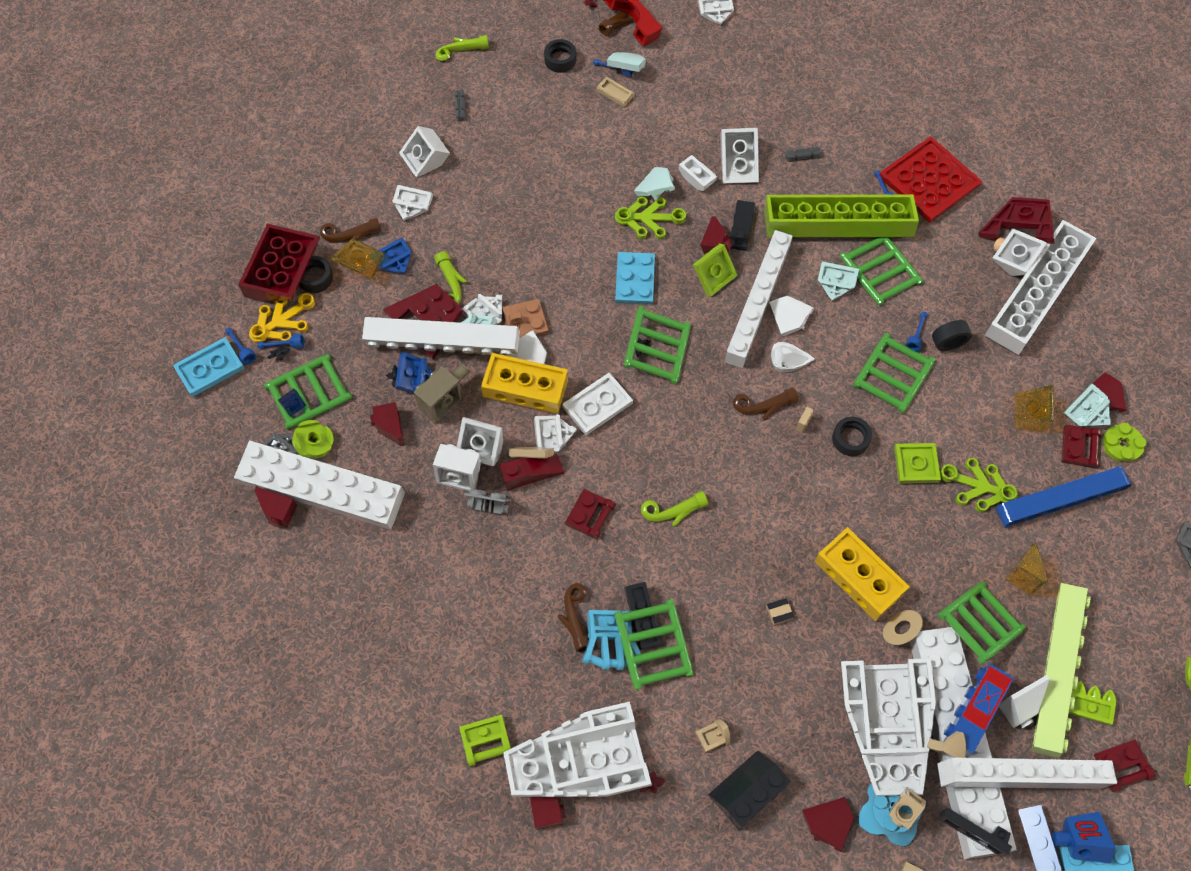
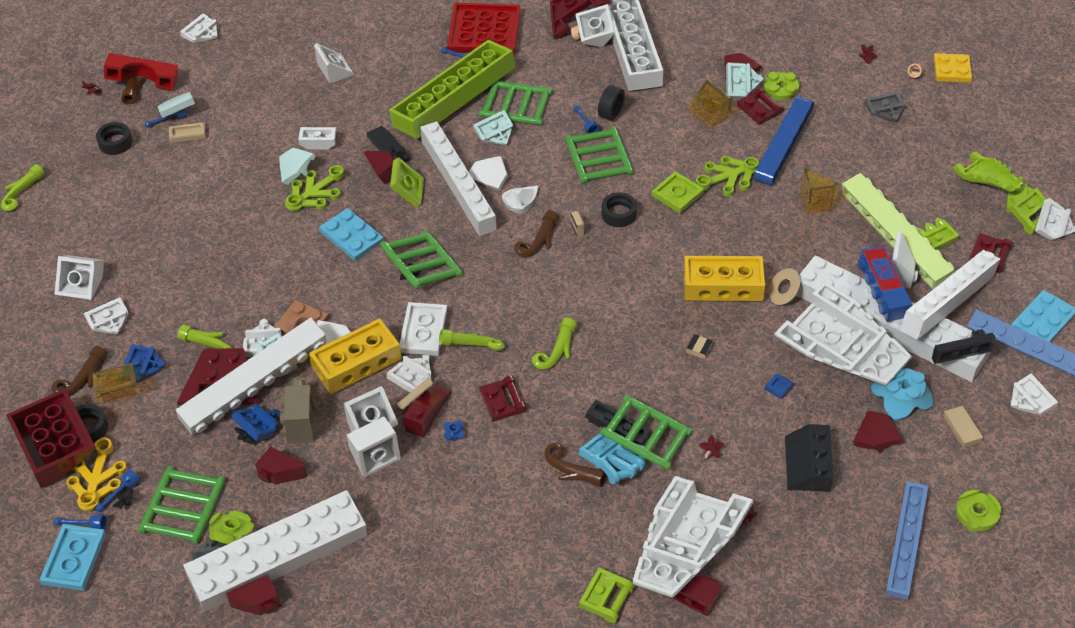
camera: 45 degrees left, 15 degrees down
clear blue tile [278,388,306,417] -> none
dark grey axle [455,90,466,121] -> none
light grey hinge [464,489,511,515] -> none
tan tile [695,719,730,753] -> none
white slope [720,128,759,184] -> none
dark grey axle [785,147,821,161] -> none
tan brick [889,787,926,830] -> none
tan tile [927,731,966,758] -> none
bright green bar [938,581,1026,664] -> none
blue torso [1052,812,1116,863] -> none
none -> white slope [314,43,354,83]
none -> lime plant [439,329,505,351]
none -> blue plate [443,421,465,441]
none -> dark red plant [699,435,724,459]
none -> blue tile [765,373,794,400]

